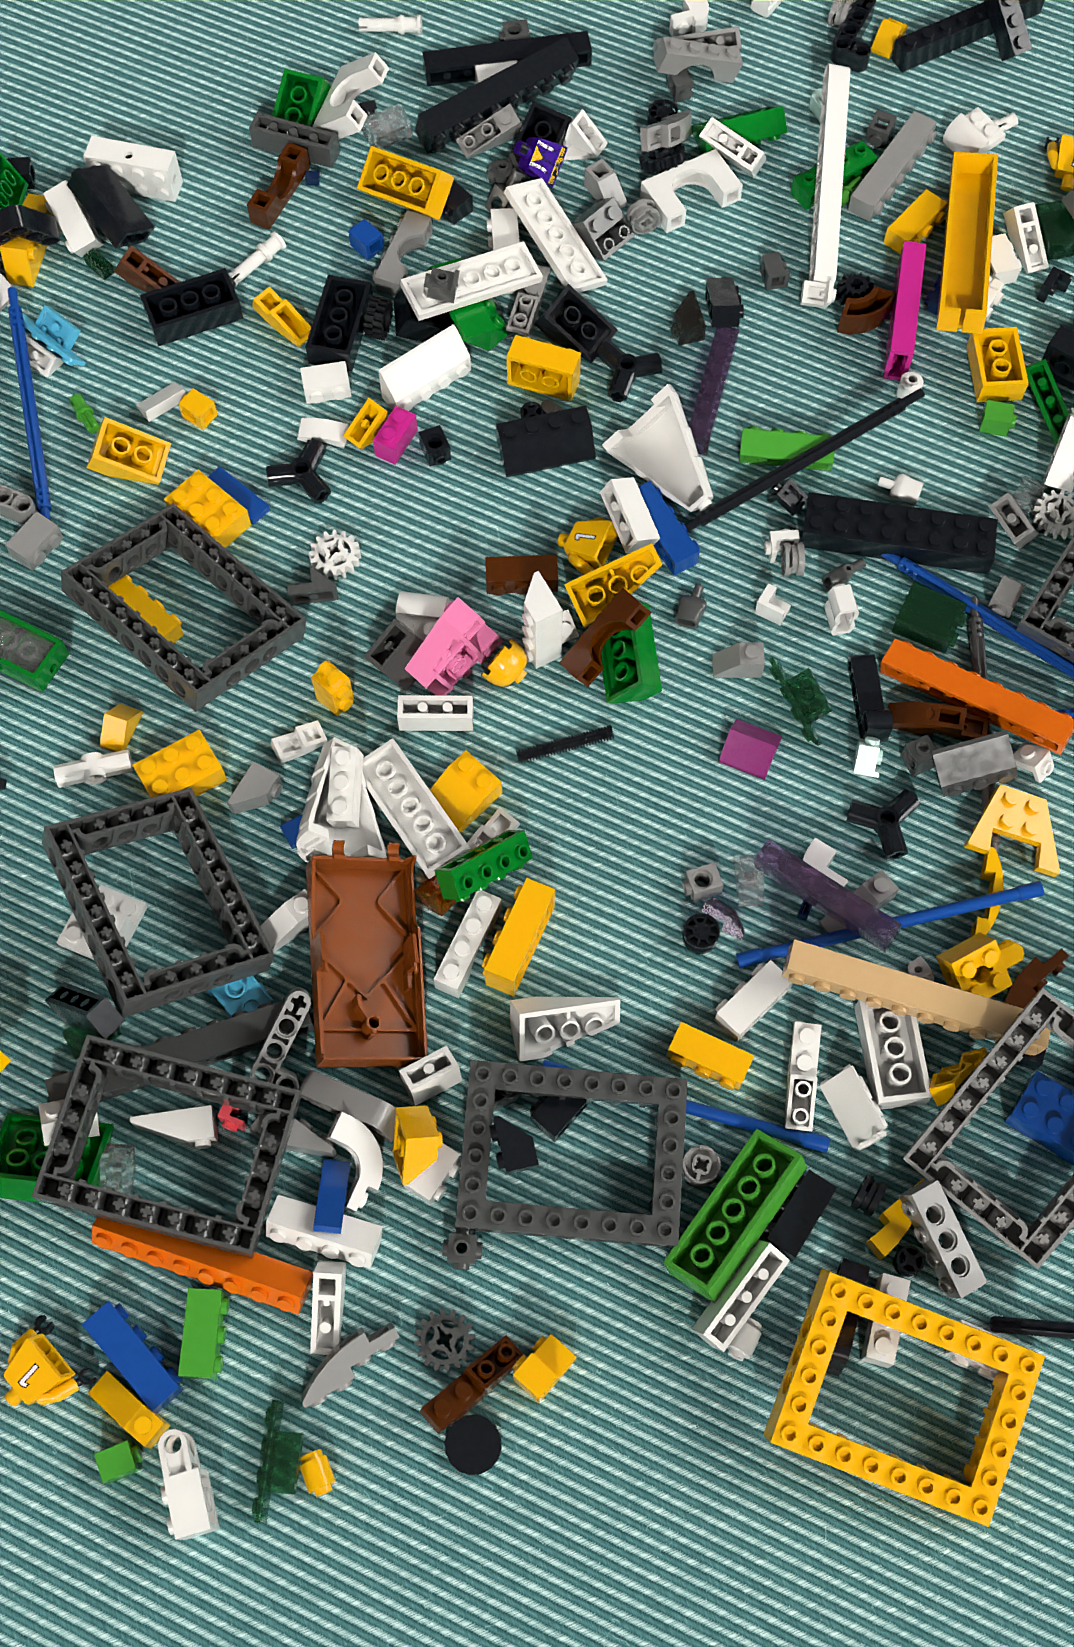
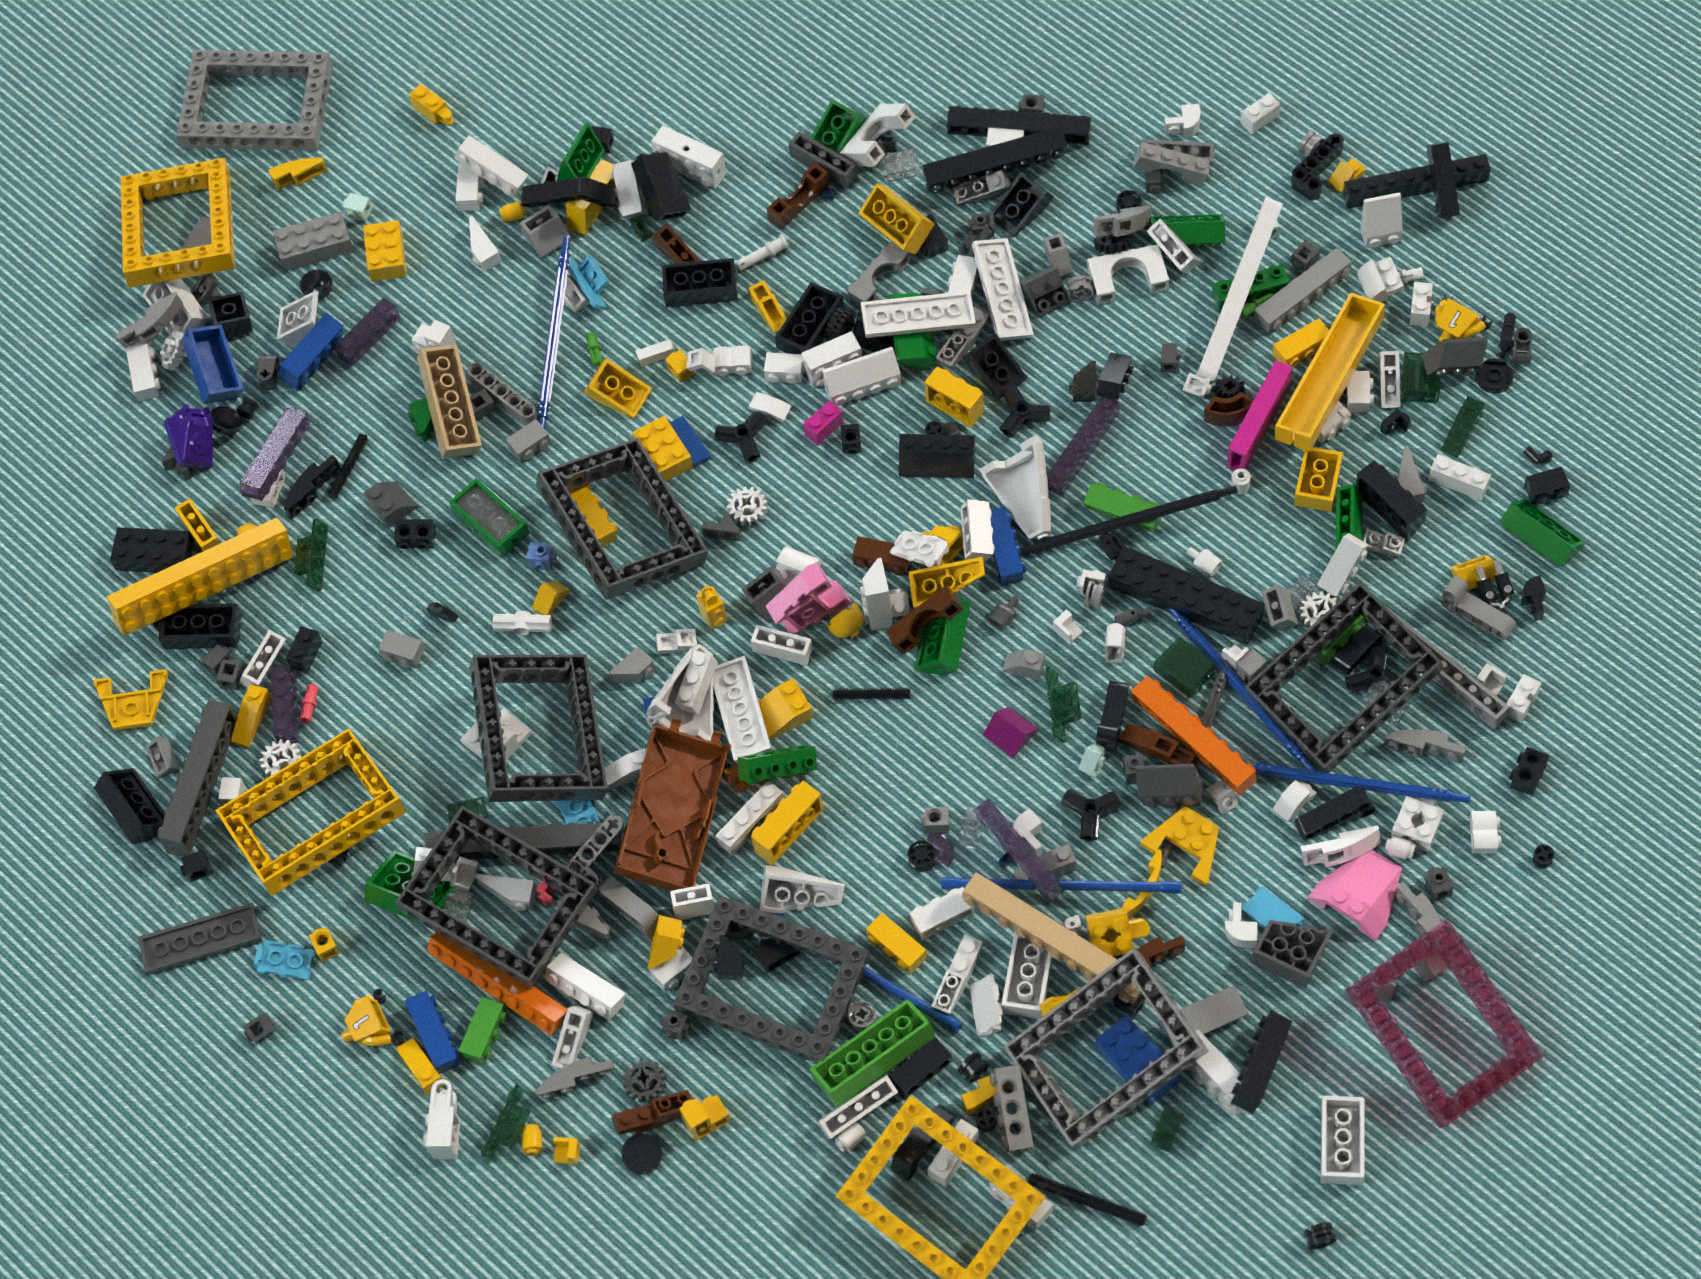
camera: 25 degrees right, 5 degrees down
black brick [45,982,125,1039] -> none
bright green brick [94,1440,143,1484] -> none
yellow brick [133,729,227,798] -> none
blue tile [313,1159,351,1234] -> none
white arch [326,1112,383,1212] -> none
yellow slope [343,398,387,450] -> none
blue brick [348,219,384,261] -> none
white pin [359,15,422,35] -> none
dark grey brick [424,267,460,303] -> none
white slope [467,807,520,849] -> none
dark purple torso [514,137,568,188] -> none
white slope [563,109,608,160] -> none
bright green brick [979,400,1017,437] -> none
none -> white panel [450,857,478,891]
none -> medium blue brick [527,542,557,570]
none -> yellow panel [553,1137,580,1165]
none -> white panel [687,348,716,373]
none -> white brick [713,346,752,376]
none -> white piece [801,331,862,389]
none -> white piece [890,530,949,567]
none -> white panel [1221,644,1249,672]
none -> white slope [1360,193,1403,248]
none -> white brick [1409,282,1433,327]

